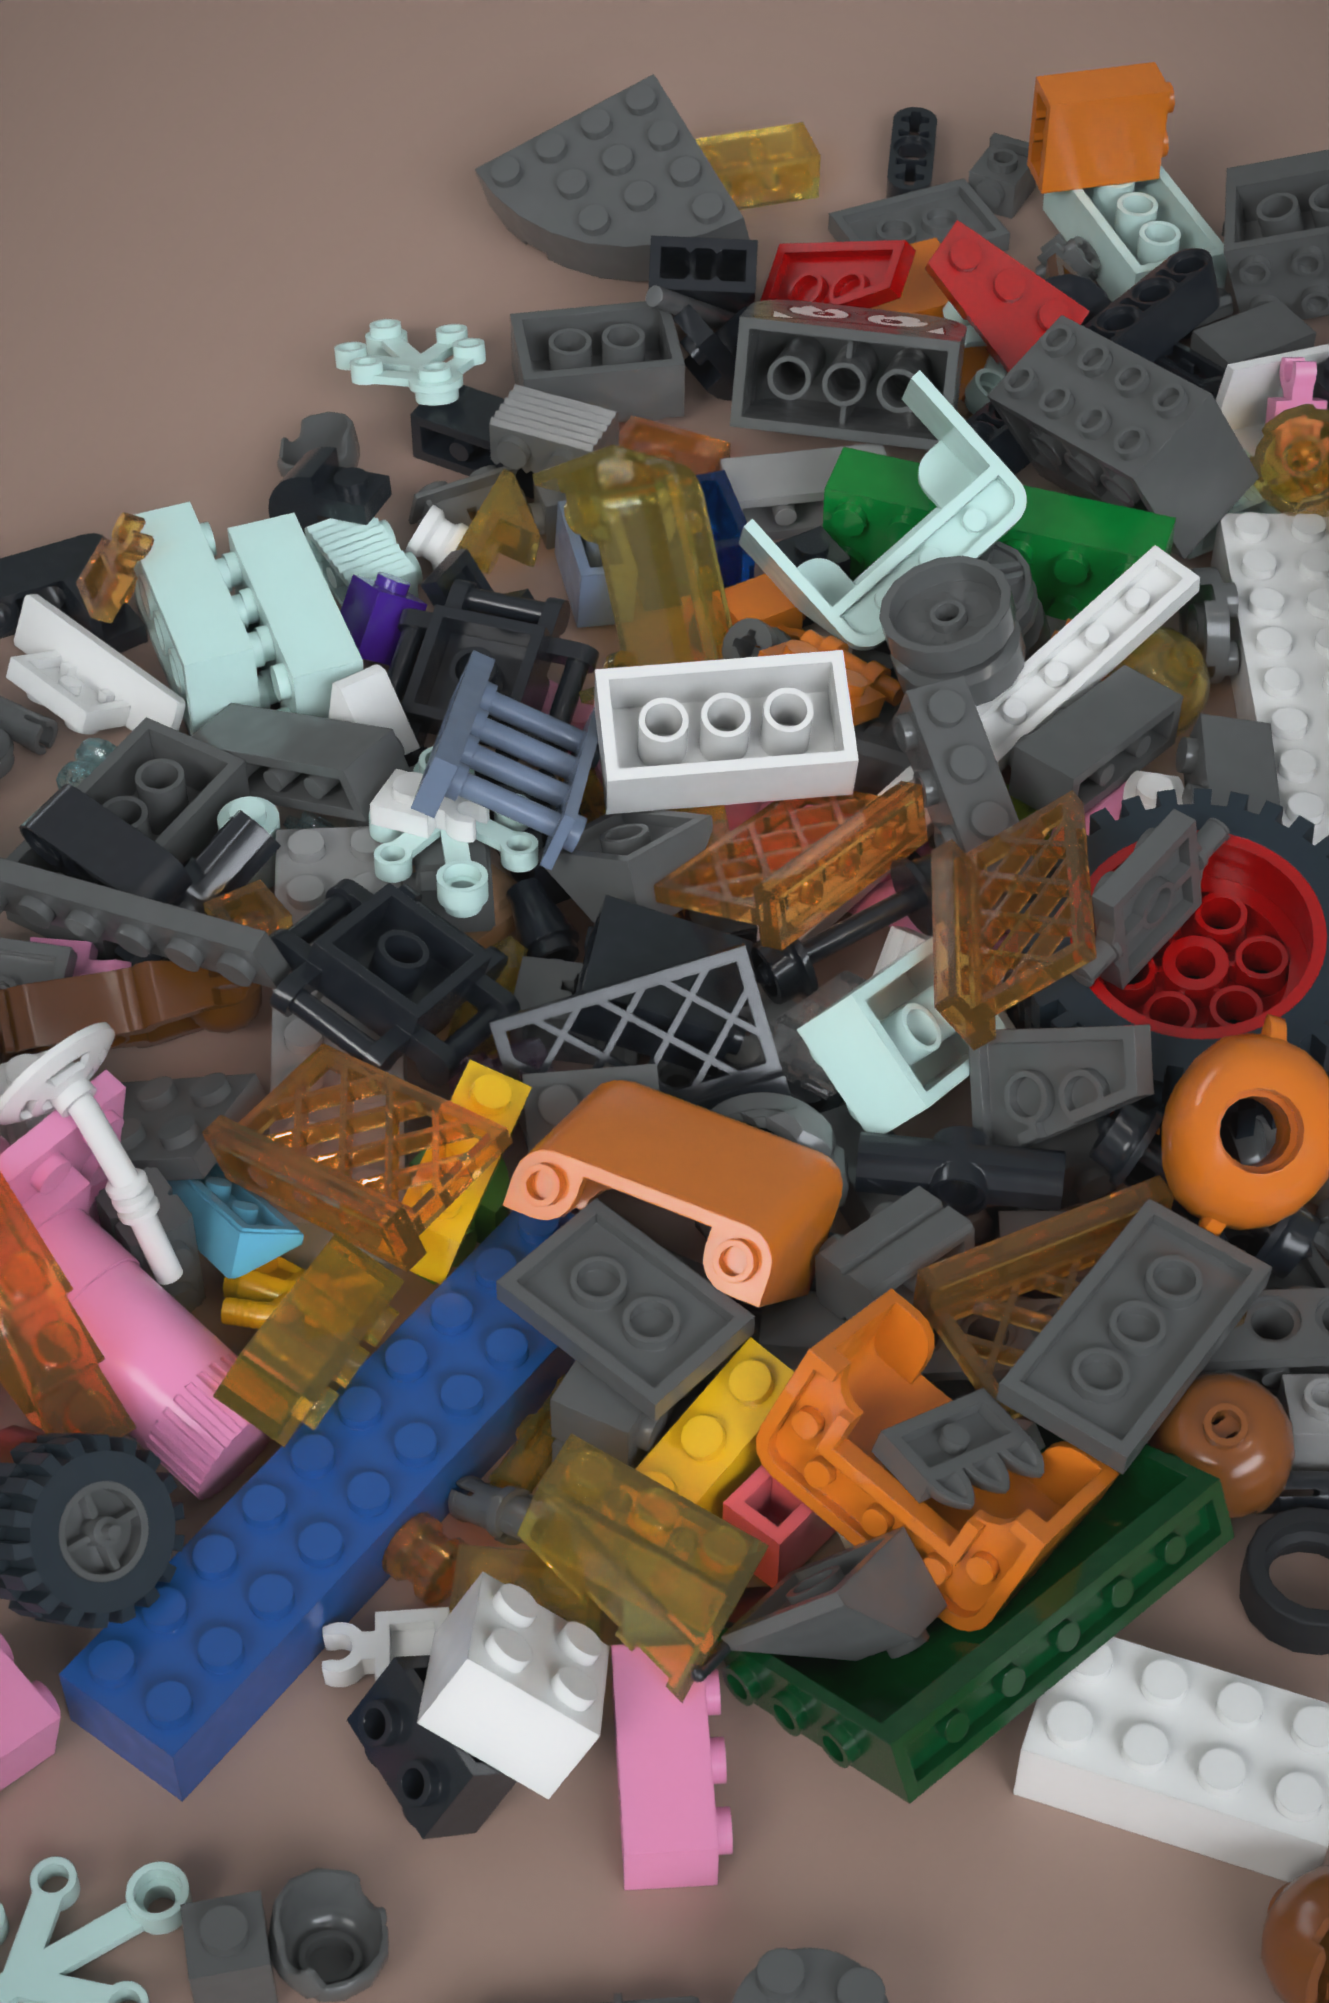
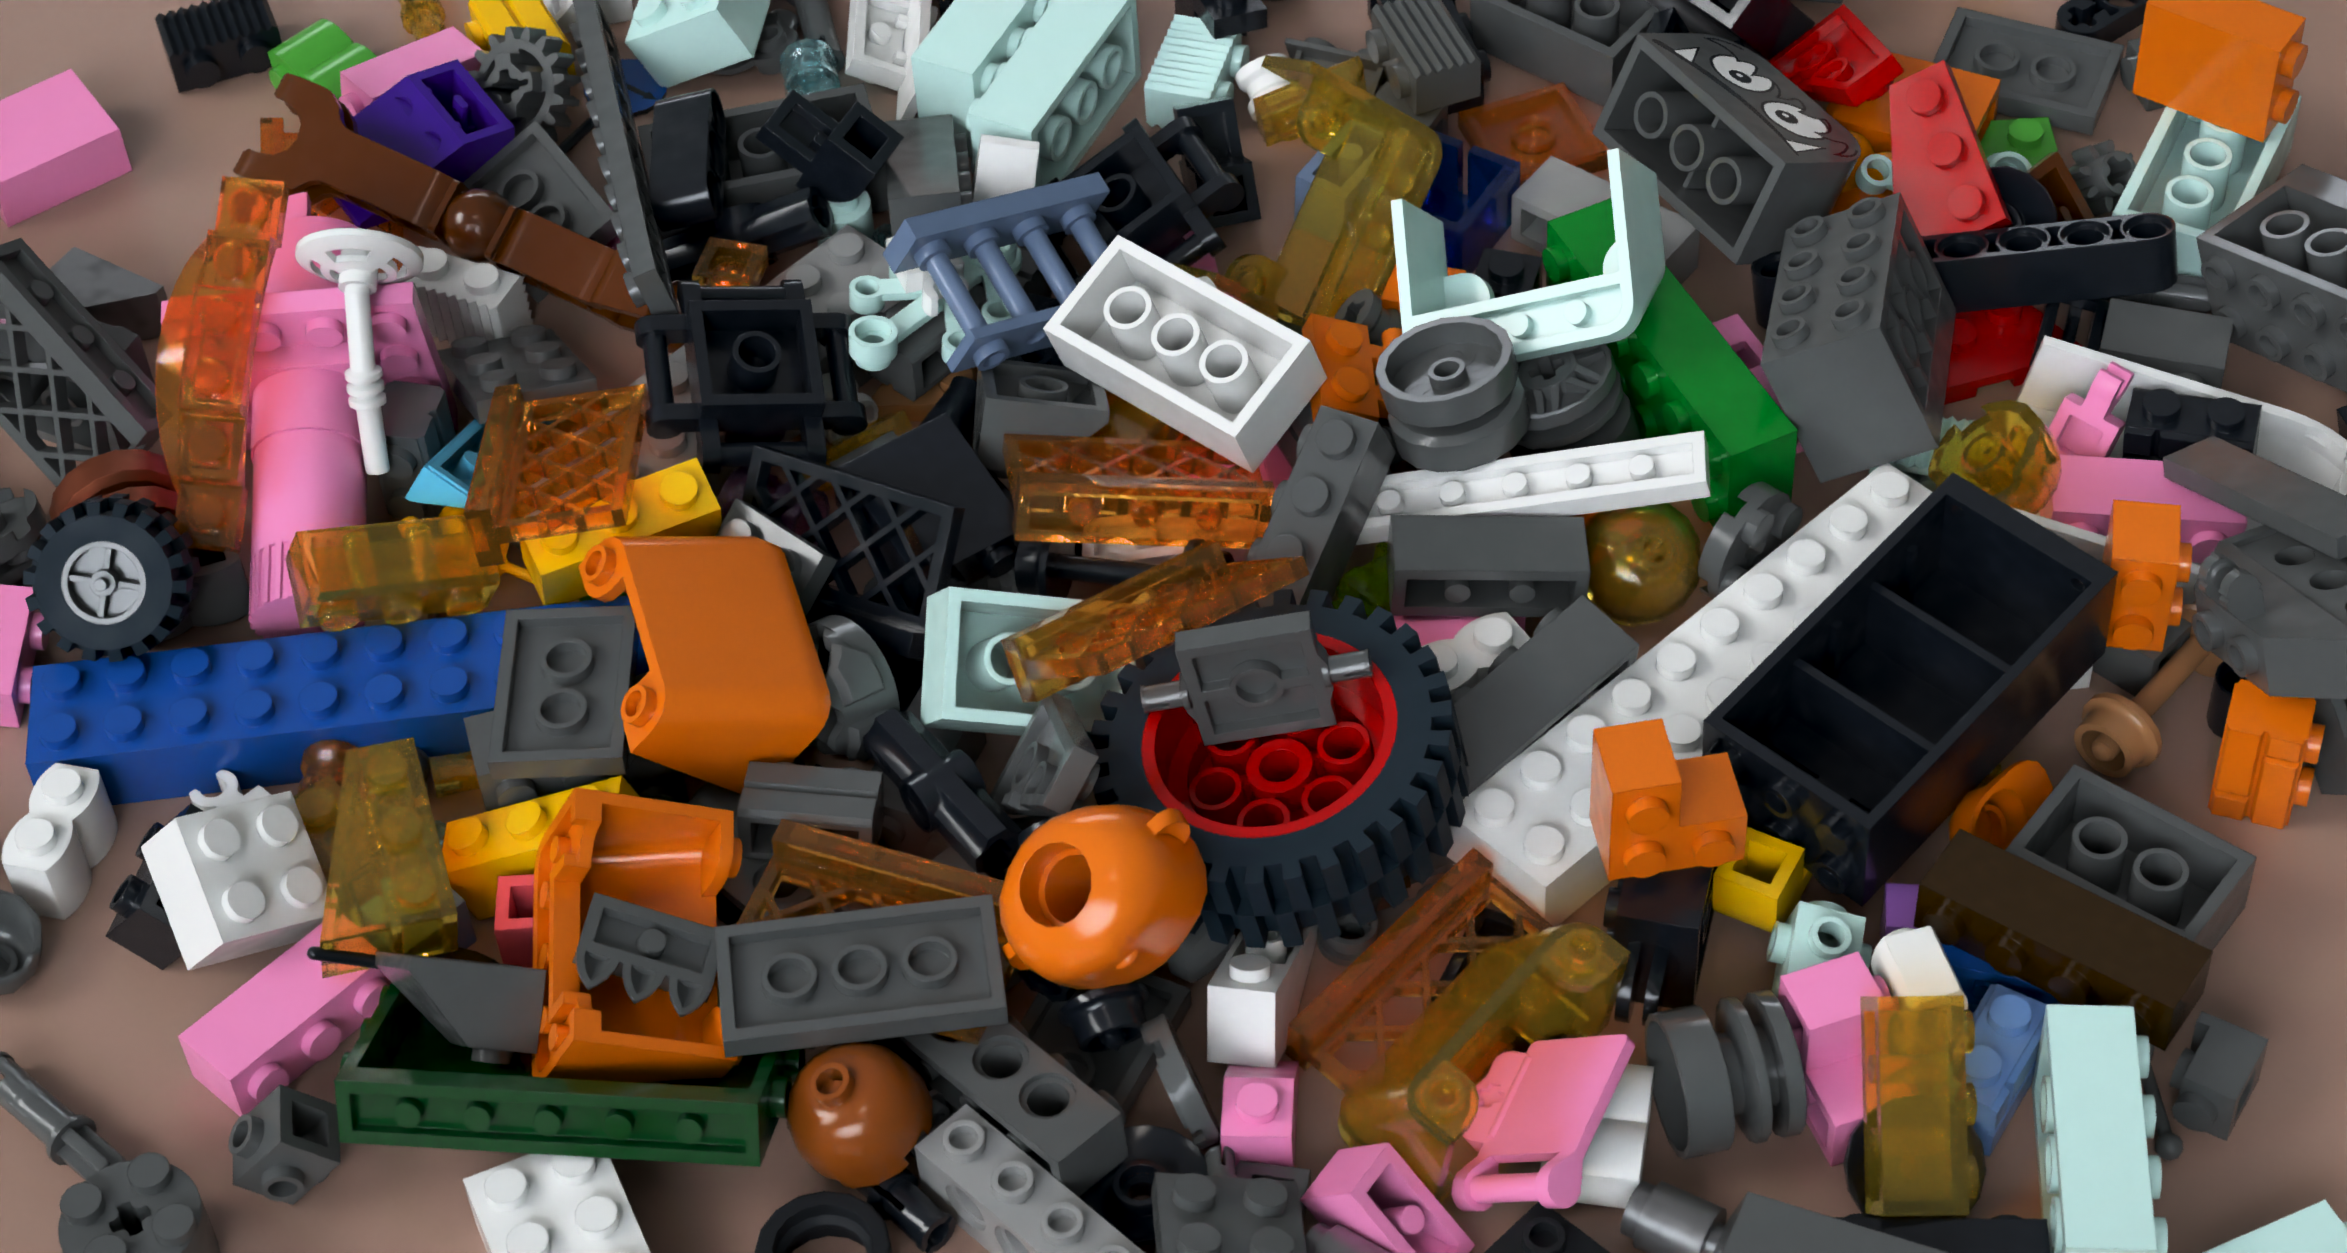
camera: 50 degrees right, 0 degrees up
dark purple brick [340,572,428,666] -> none
none -> white brick [1,762,118,920]
none -> dark grey brick [229,1085,340,1205]
none -> black brick [755,89,904,203]
none -> clear light blue wheel [779,39,841,97]

